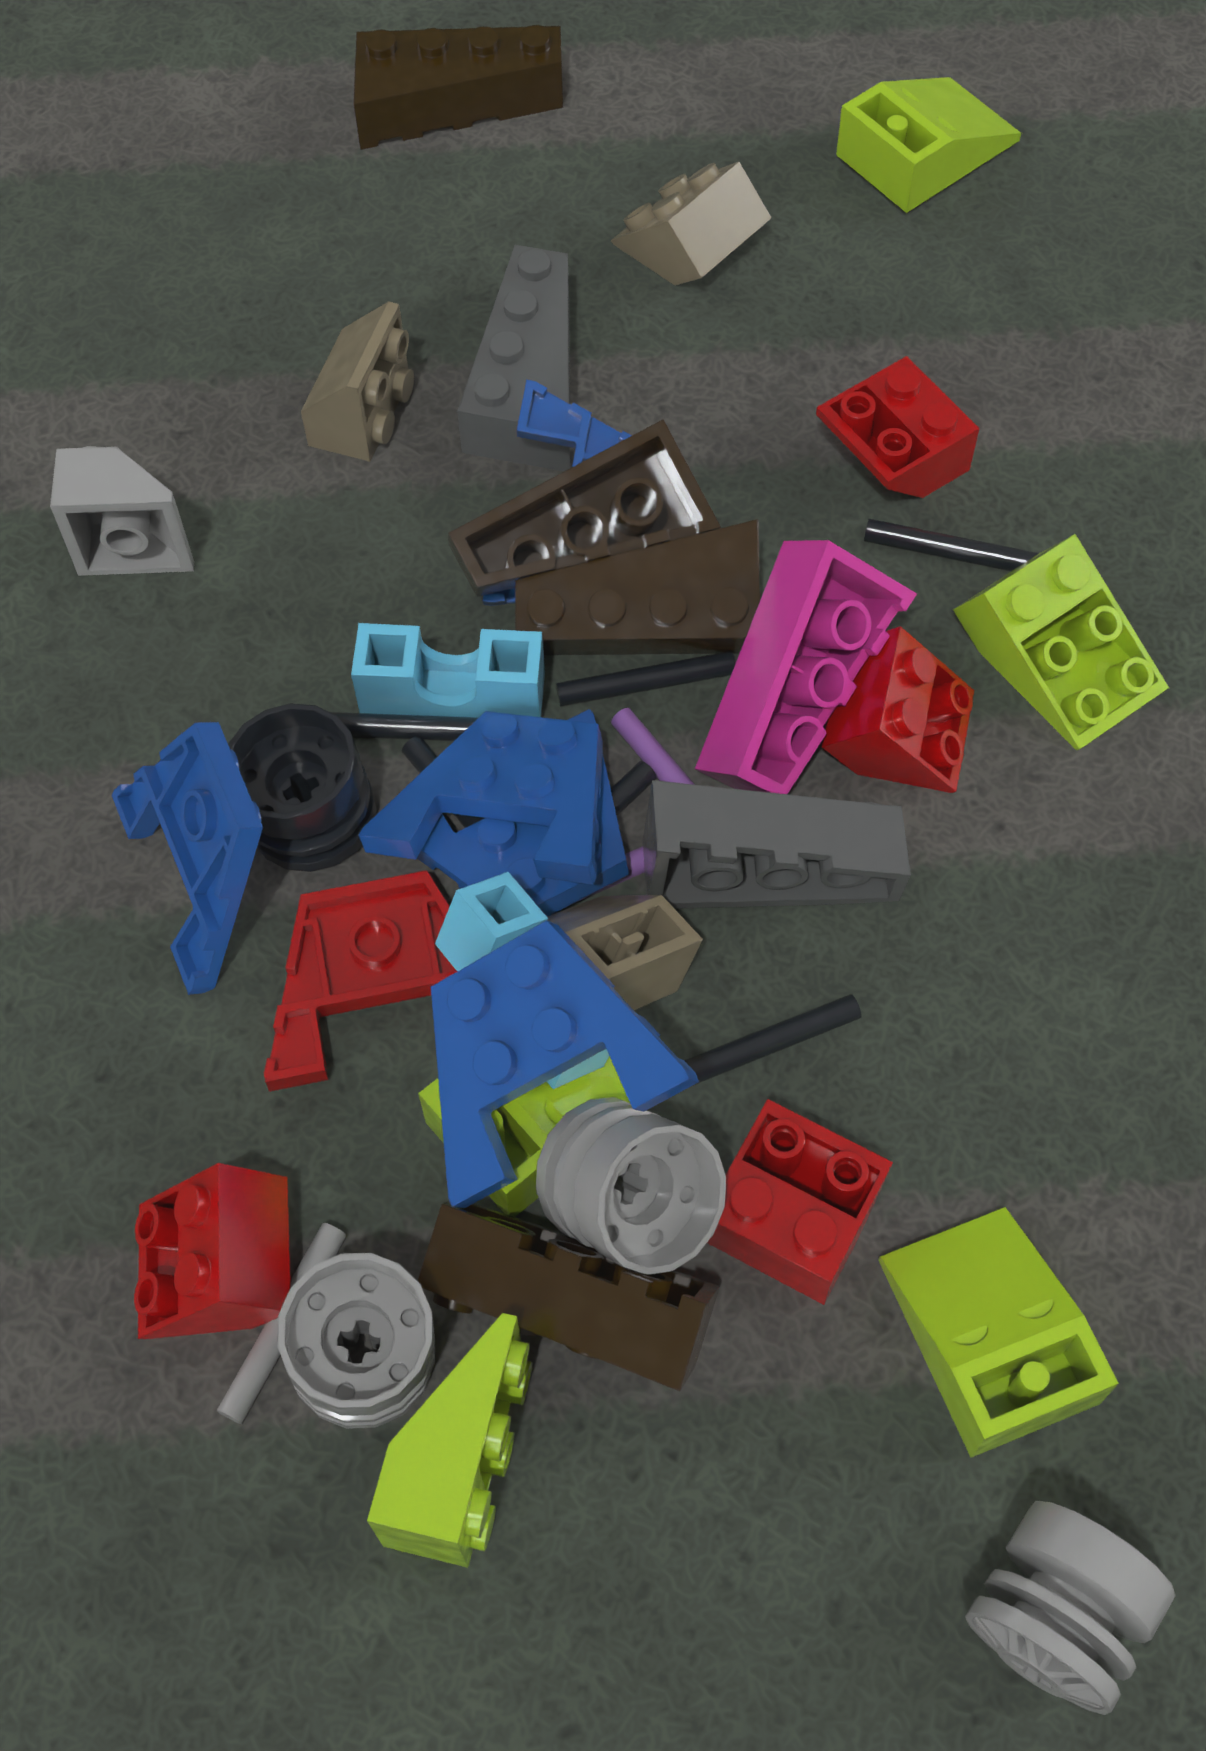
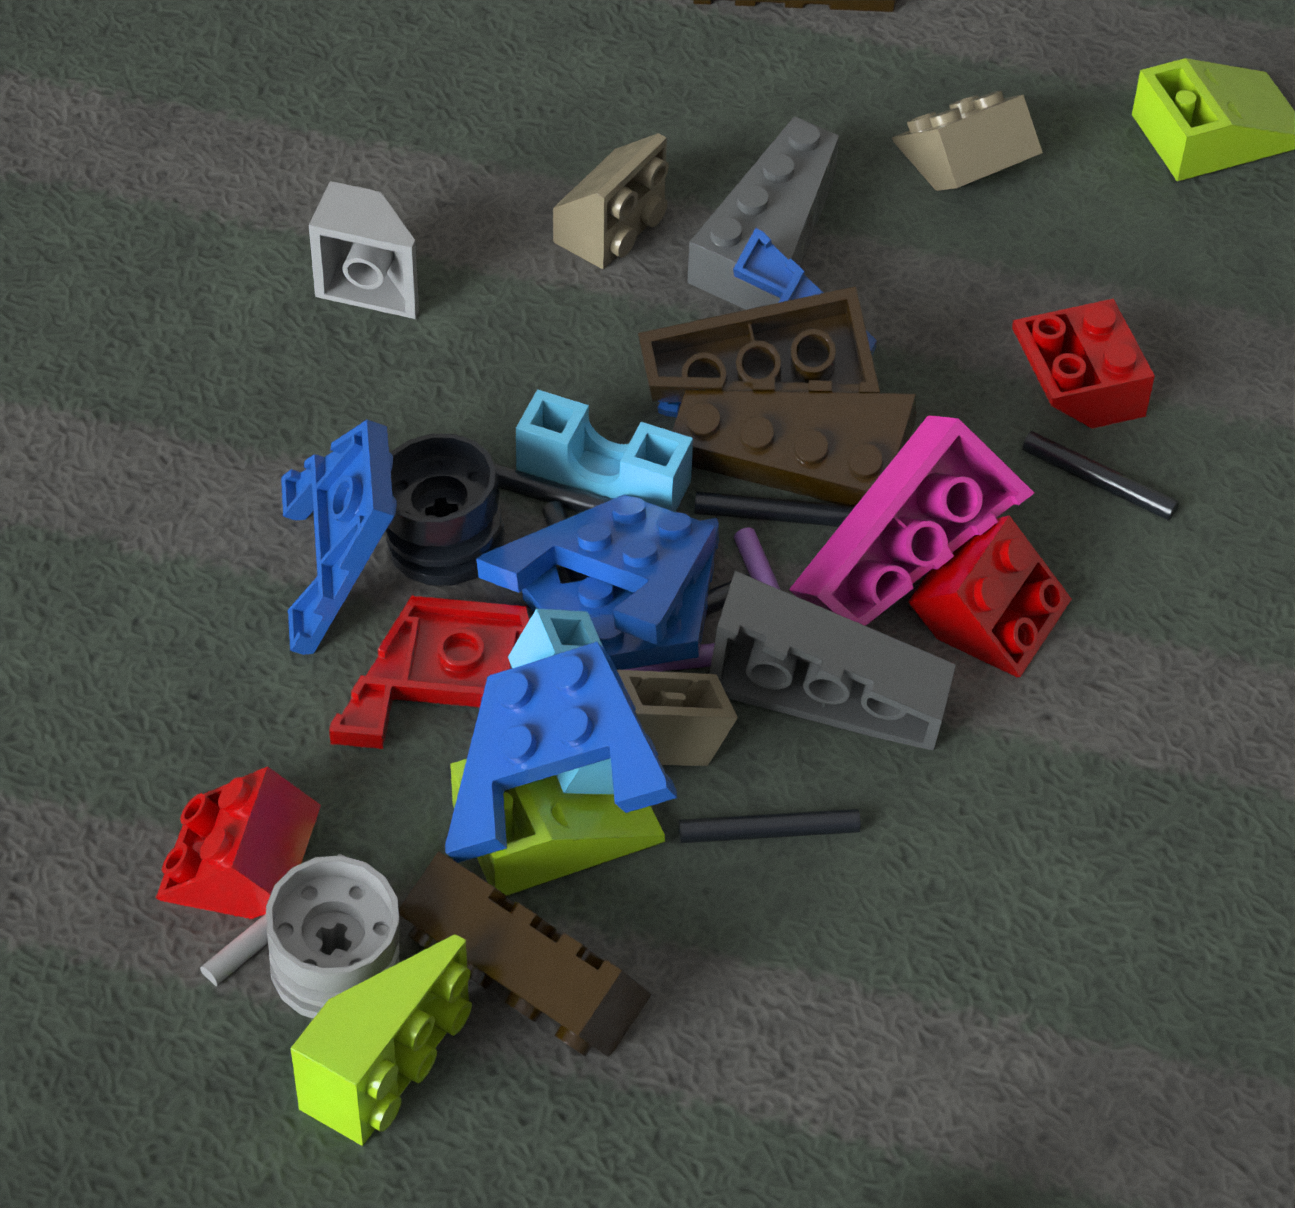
camera: 15 degrees right, 10 degrees down
light grey wheel [536,1097,726,1275] -> none
red slope [707,1099,893,1305] -> none
lime slope [878,1207,1119,1458] -> none
lime slope [953,534,1169,751] -> none

